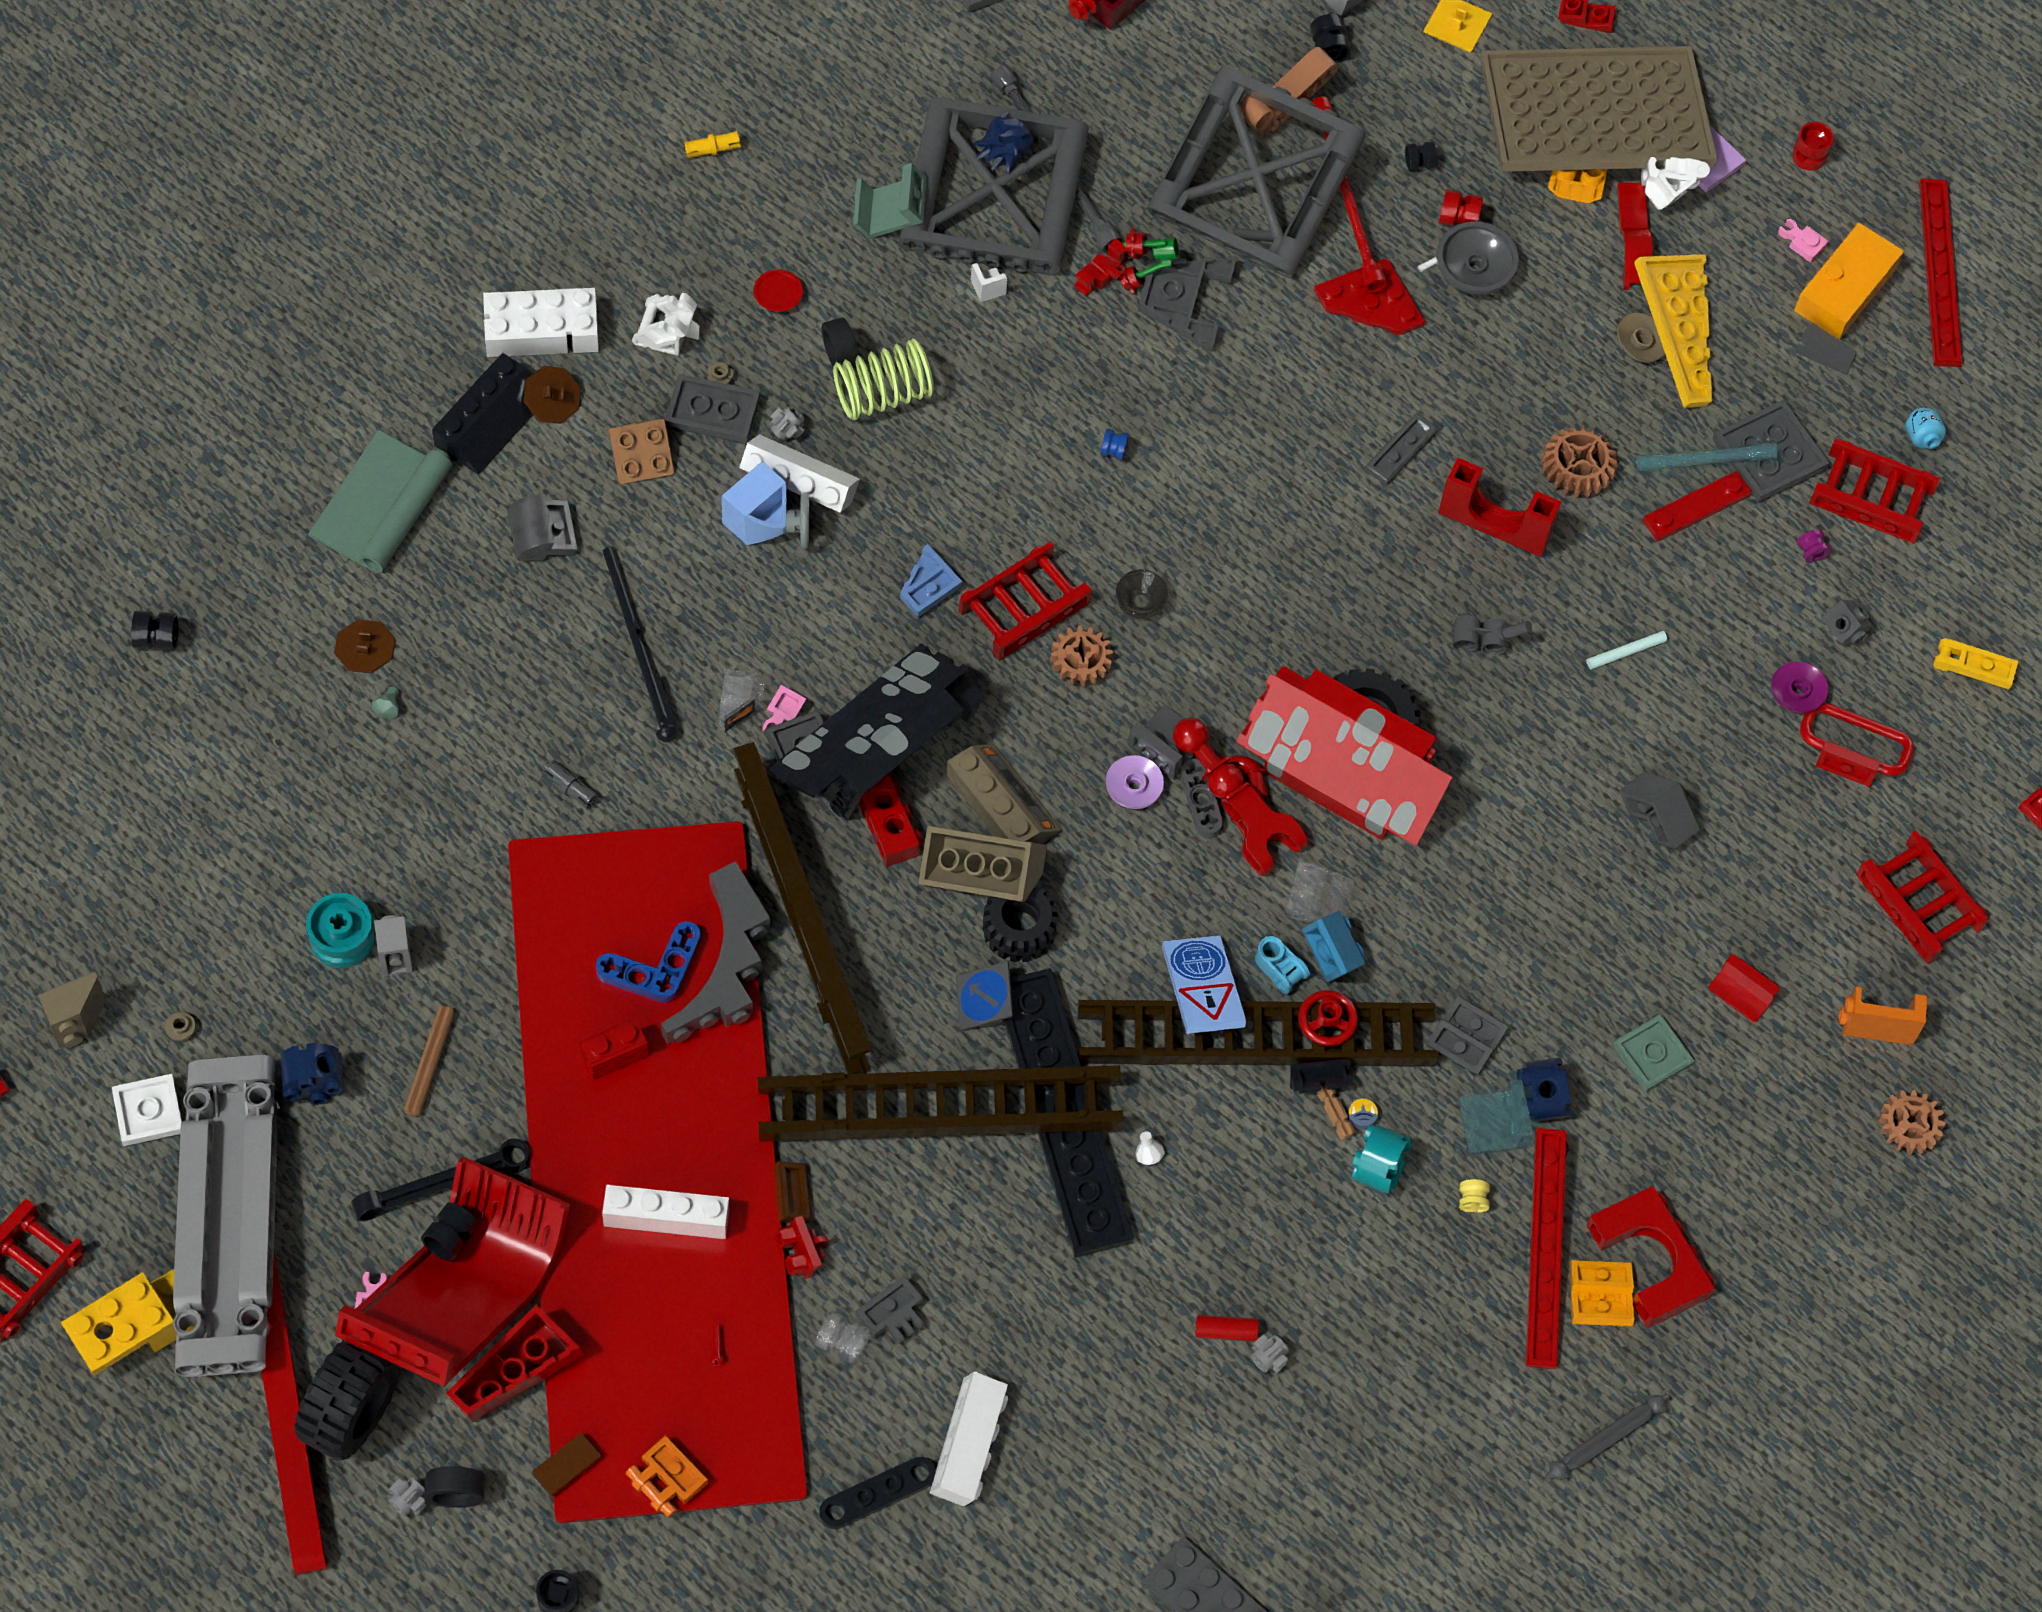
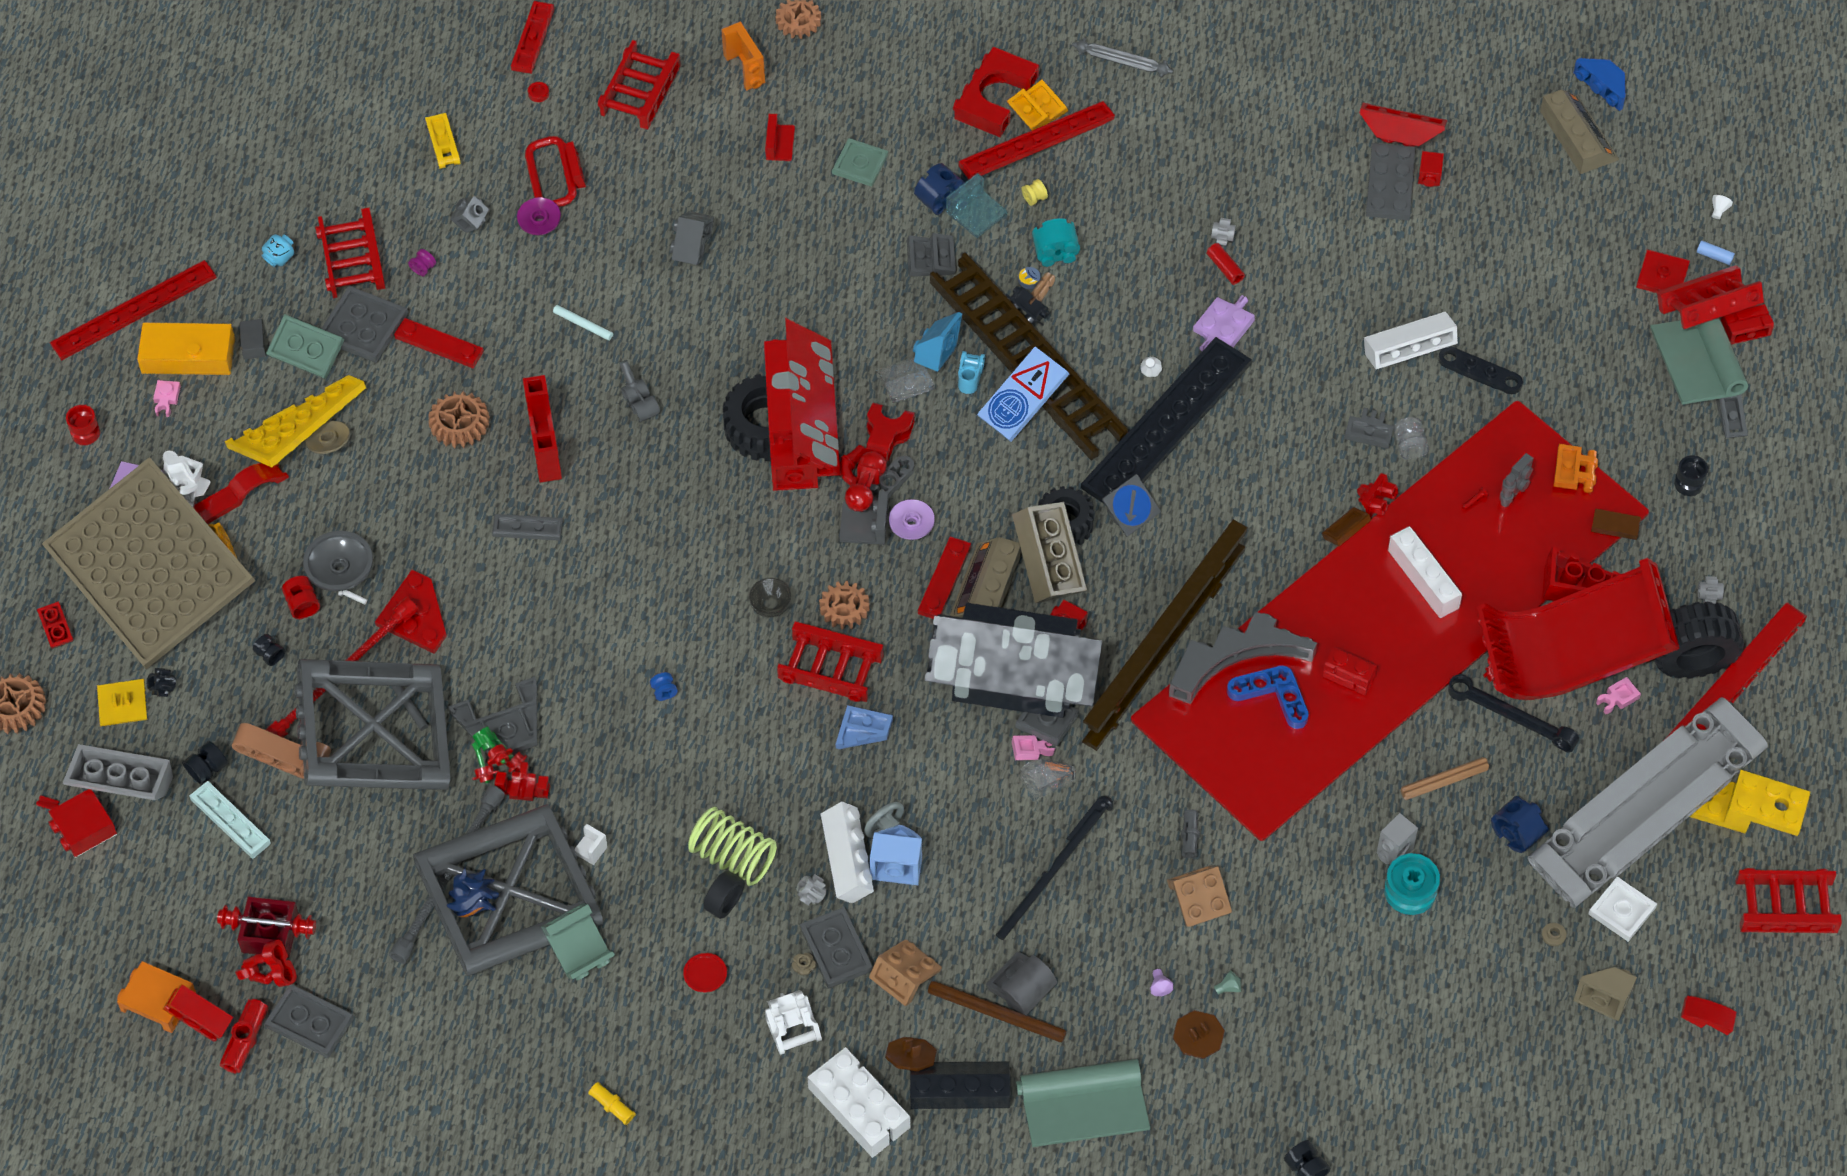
camera: 120 degrees left, 5 degrees down
black wheel [421,1202,478,1261] -> none
black tyre [424,1466,485,1508] -> none
dark brown ladder [758,1065,1124,1142] -> none
red piece [1298,990,1358,1046] -> none
clear light blue piece [1635,442,1777,472] -> none
none -> black gear [146,668,176,697]
none -> light aqua plate [190,781,271,859]
none -> sand green tile [266,314,345,379]
none -> red tile [527,82,549,102]
none -> red plate [918,537,971,619]
none -> reddish brown axle [928,981,1066,1042]
none -> lavender rock [1150,969,1173,996]
none -> medium nougat bracket [1167,865,1232,927]
none -> lavender plate [1193,295,1255,351]
none -> dark grey plate [1500,453,1533,507]

